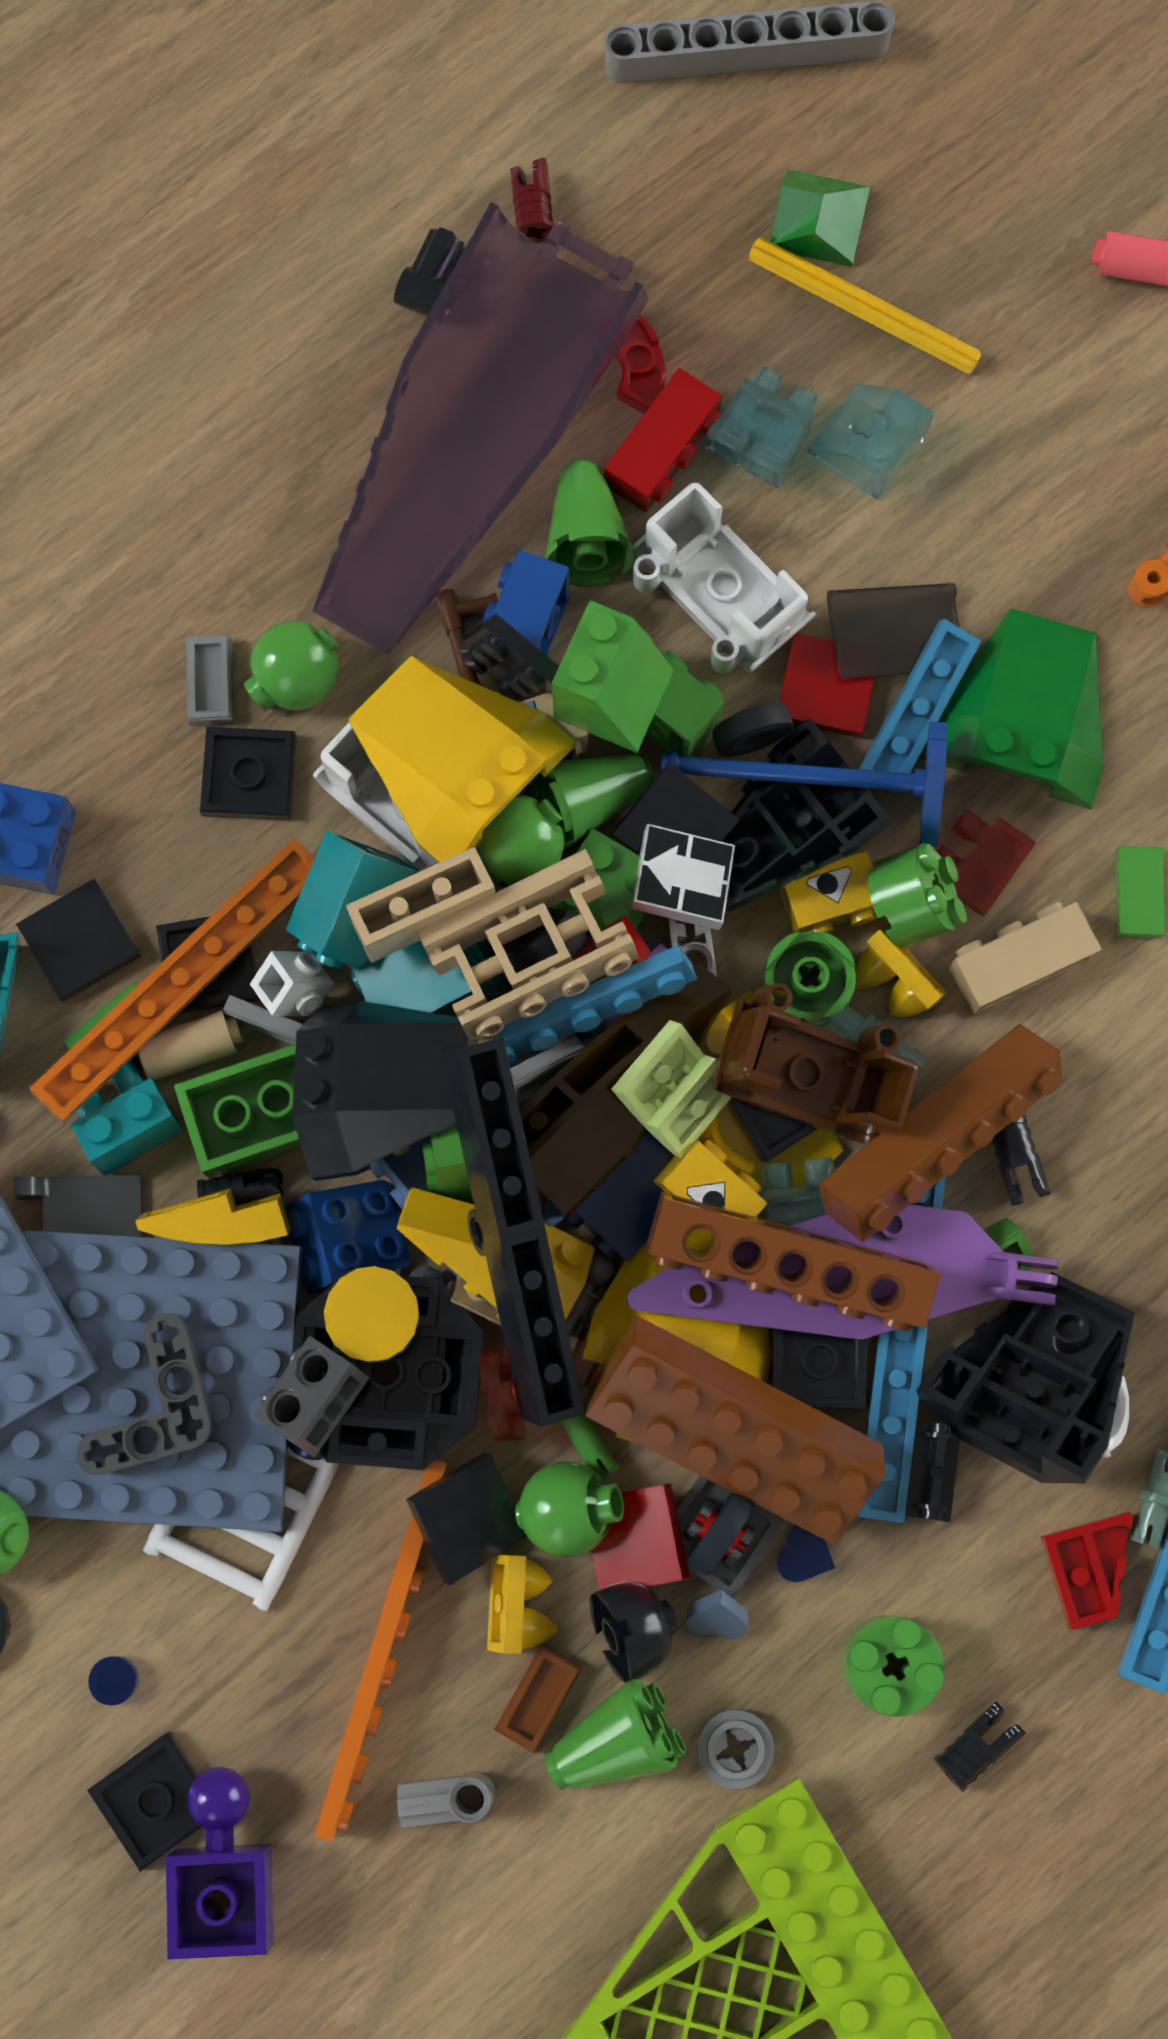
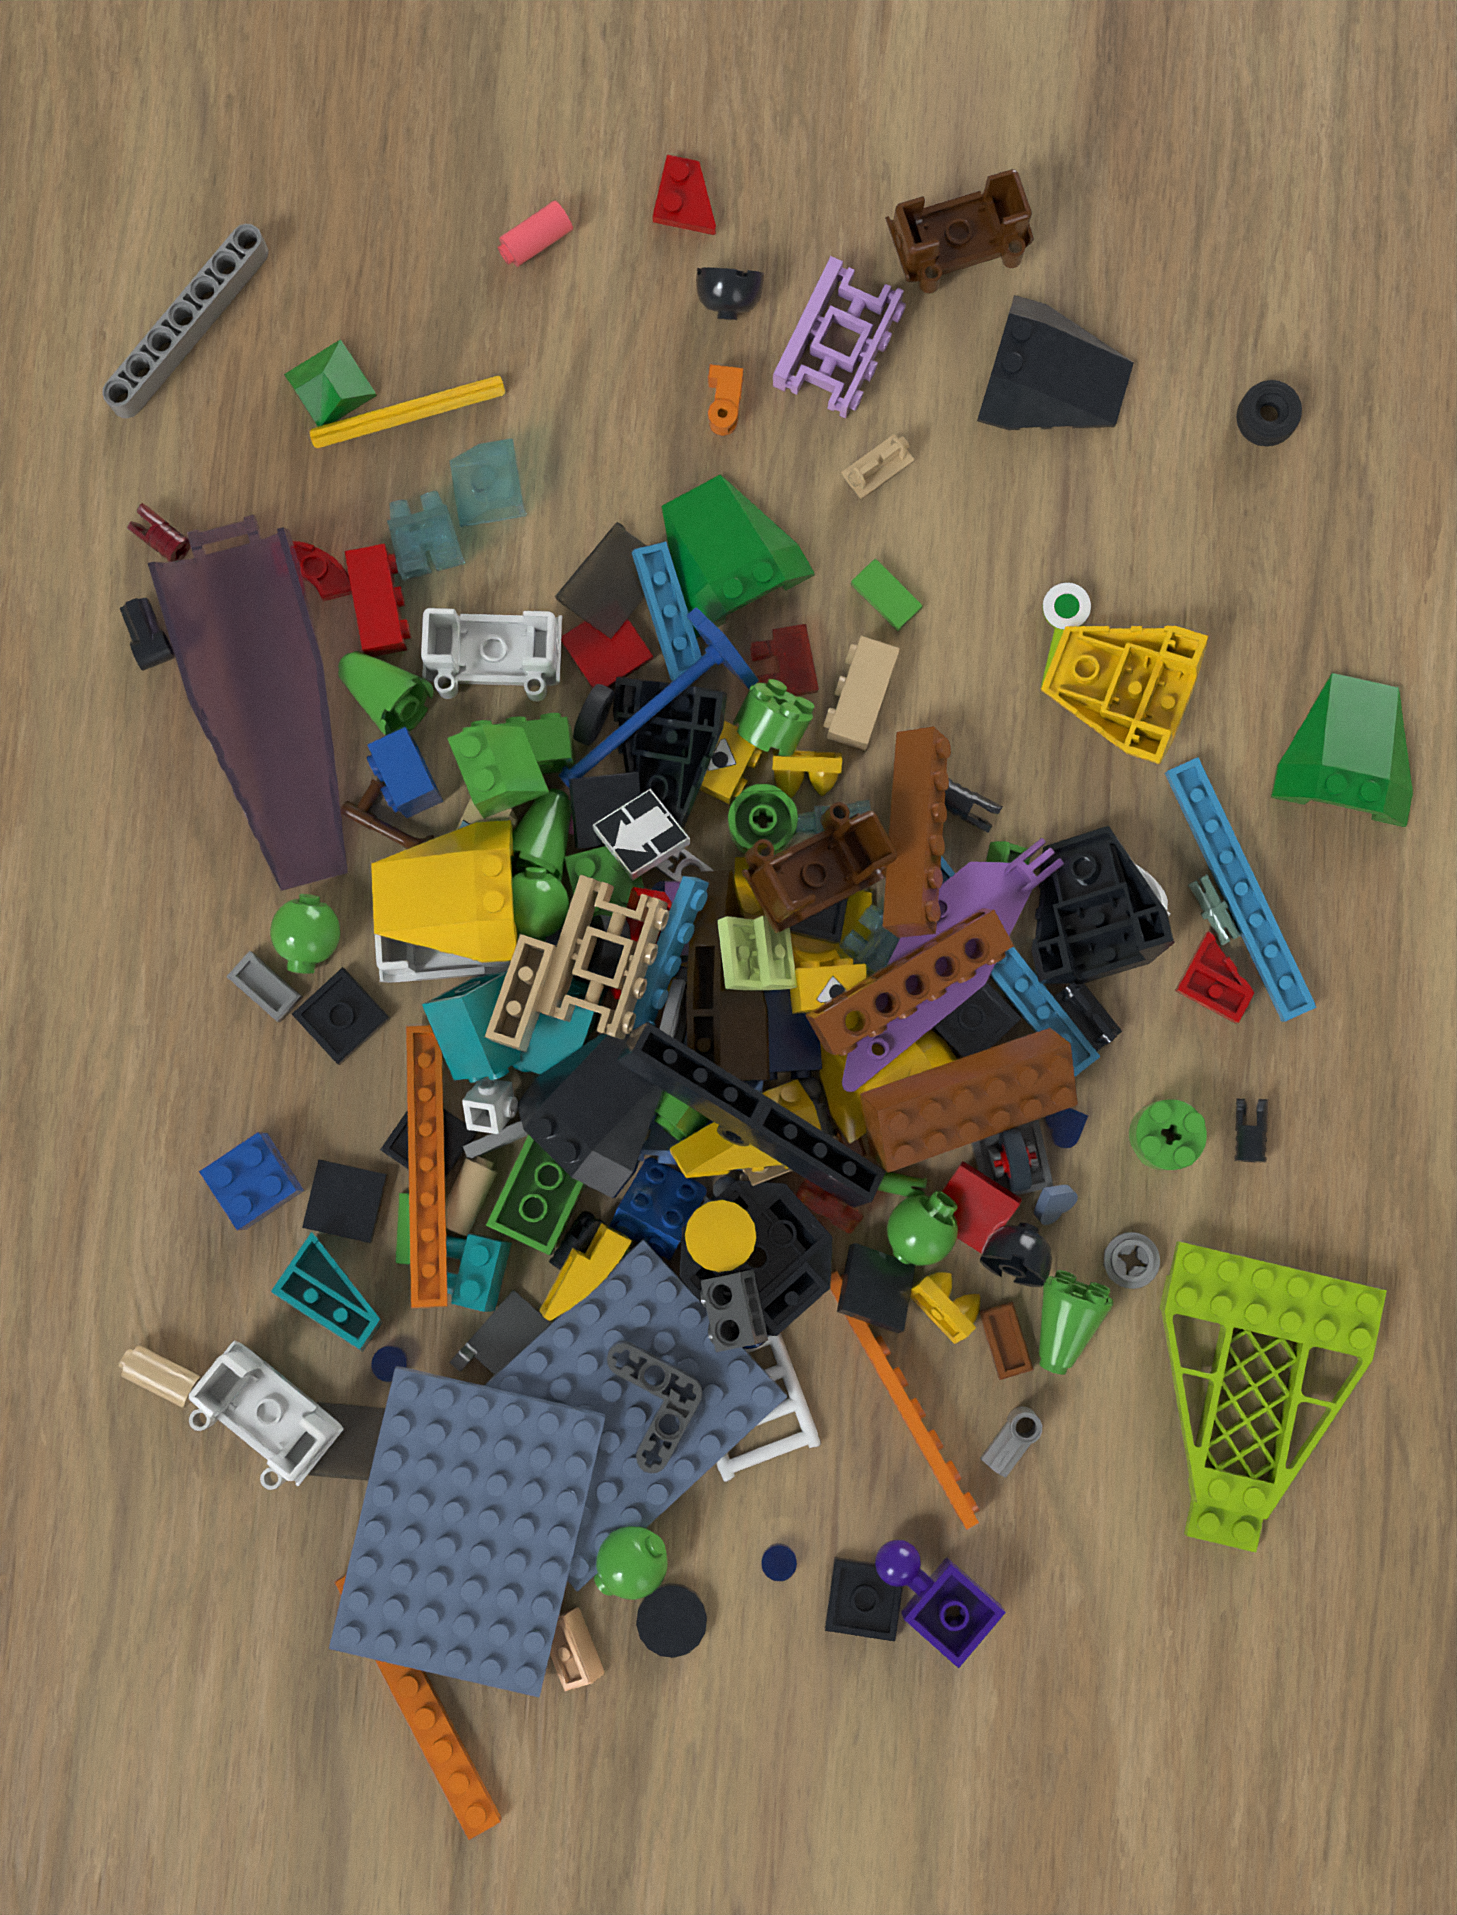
camera: 45 degrees left, 5 degrees up
black plate [457,613,559,702] -> none

